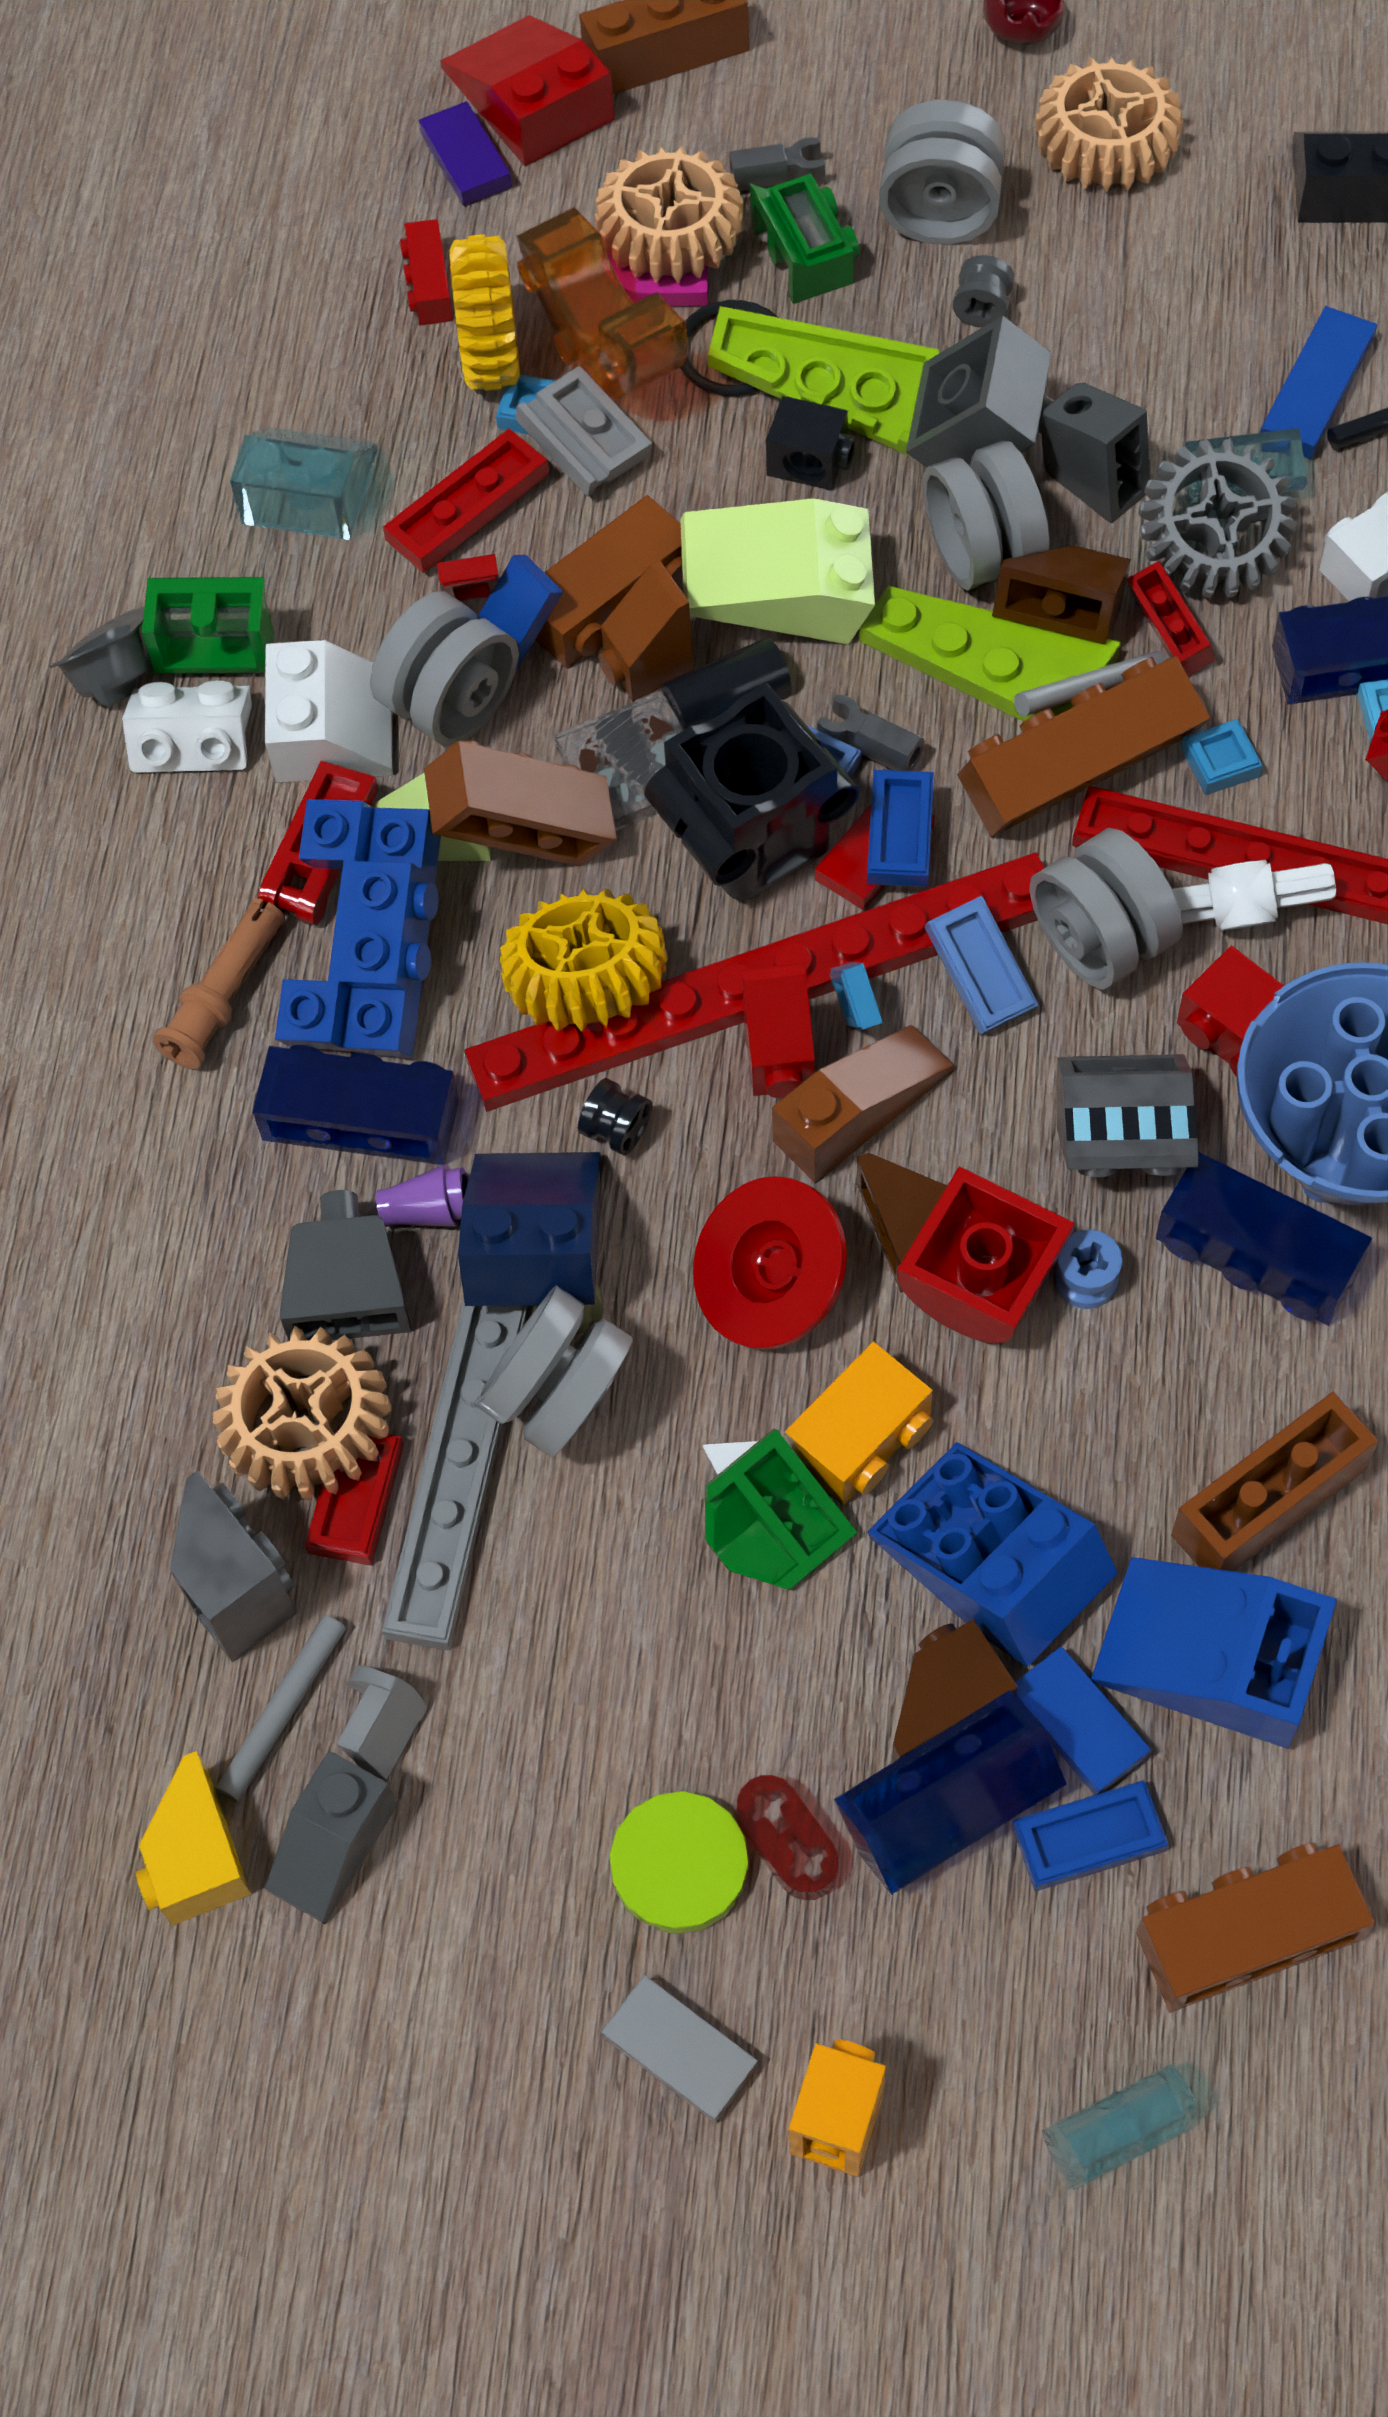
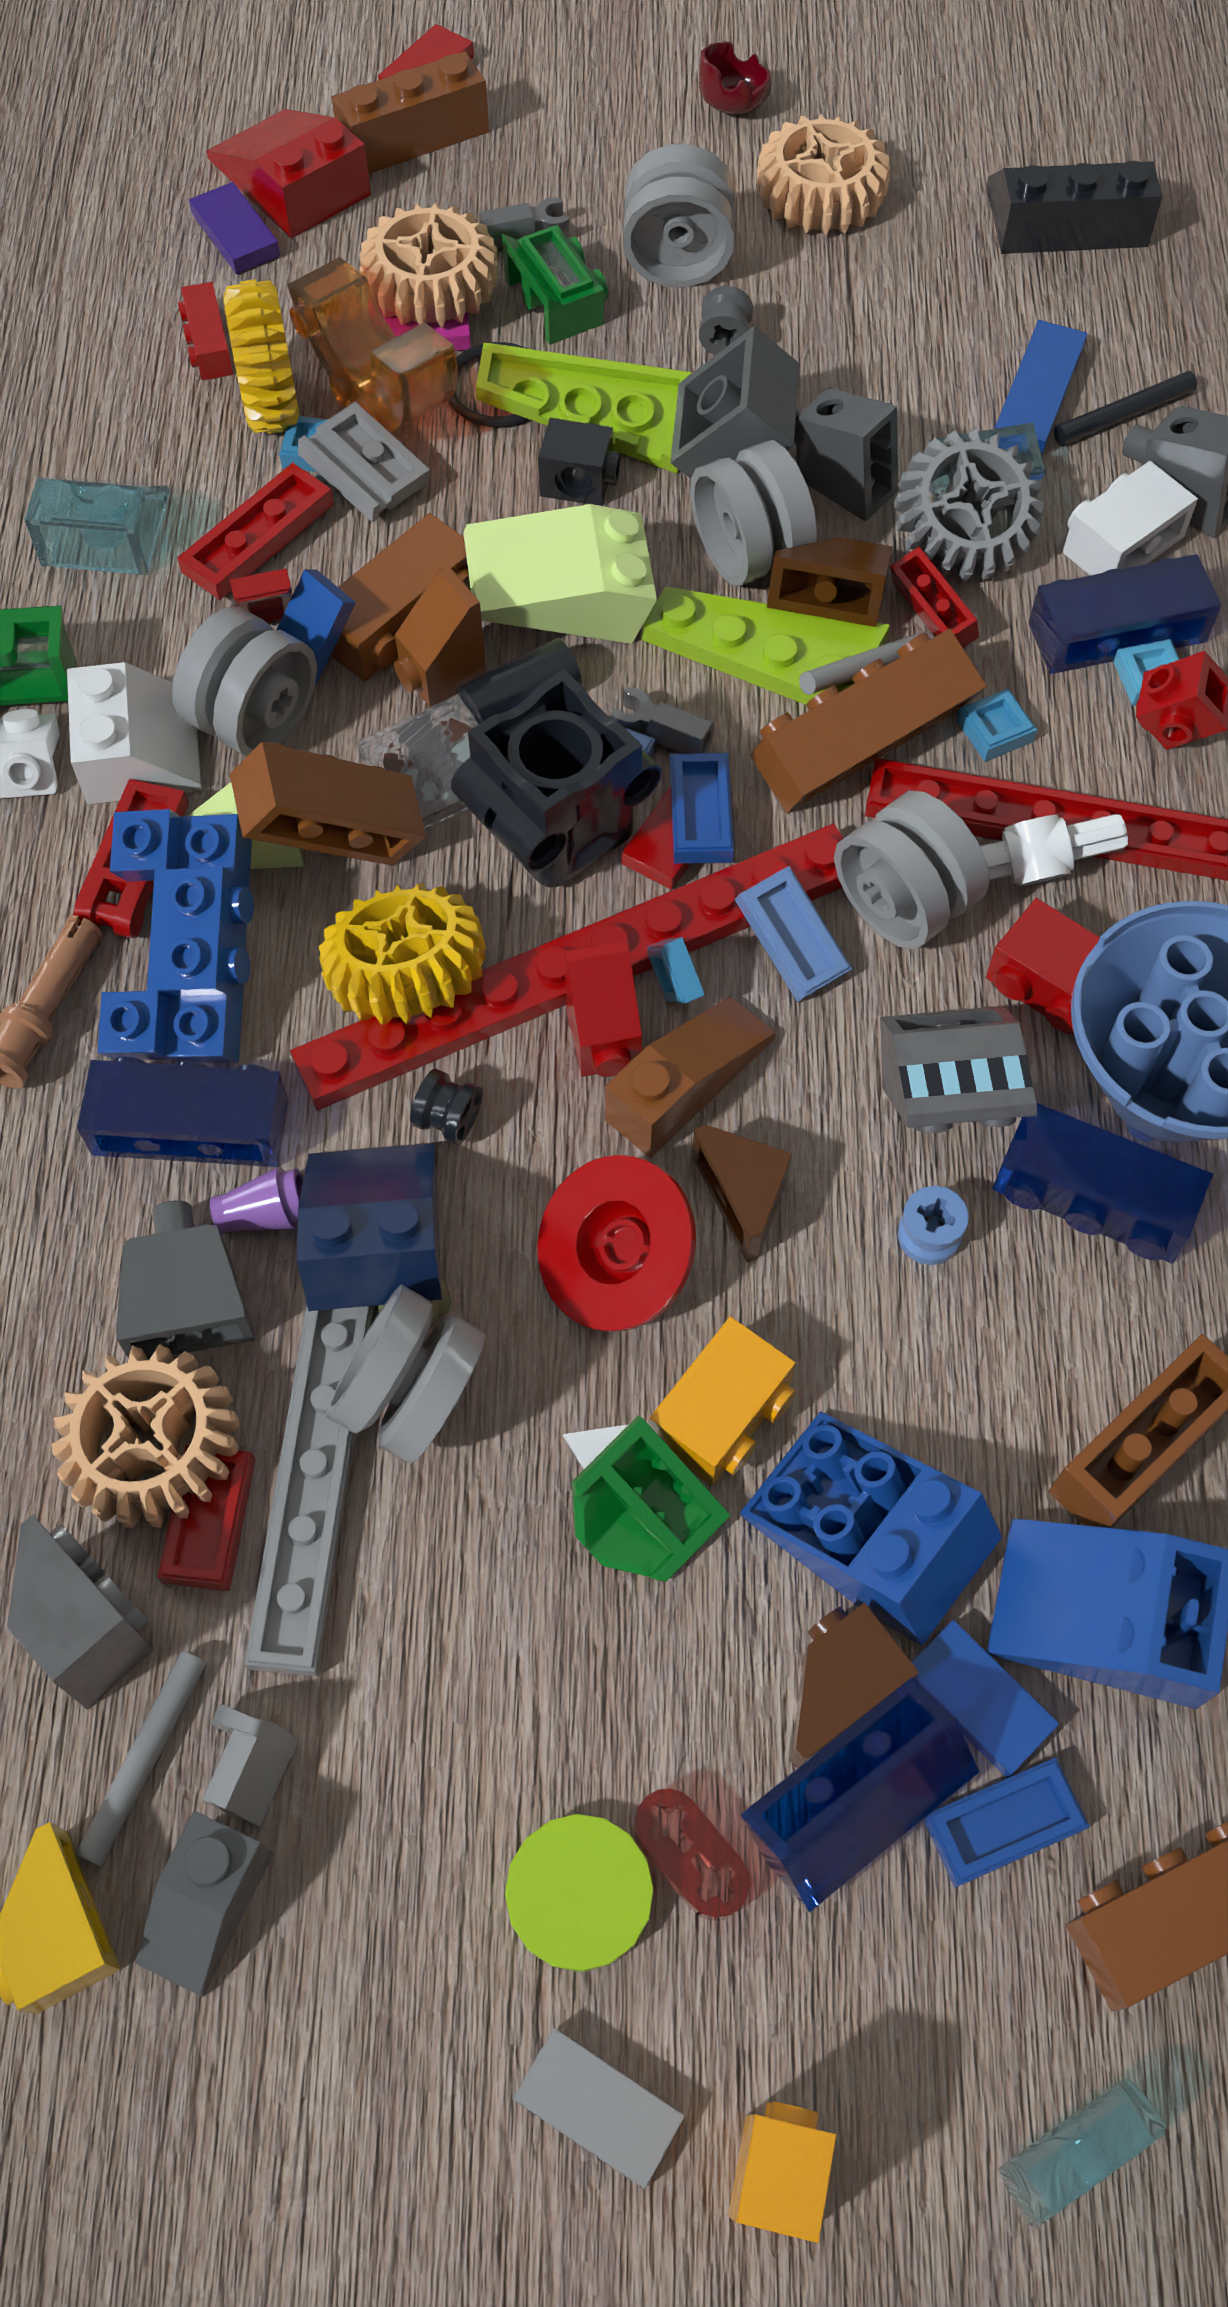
camera: 10 degrees left, 0 degrees up
red brick [897,1166,1075,1343] -> none

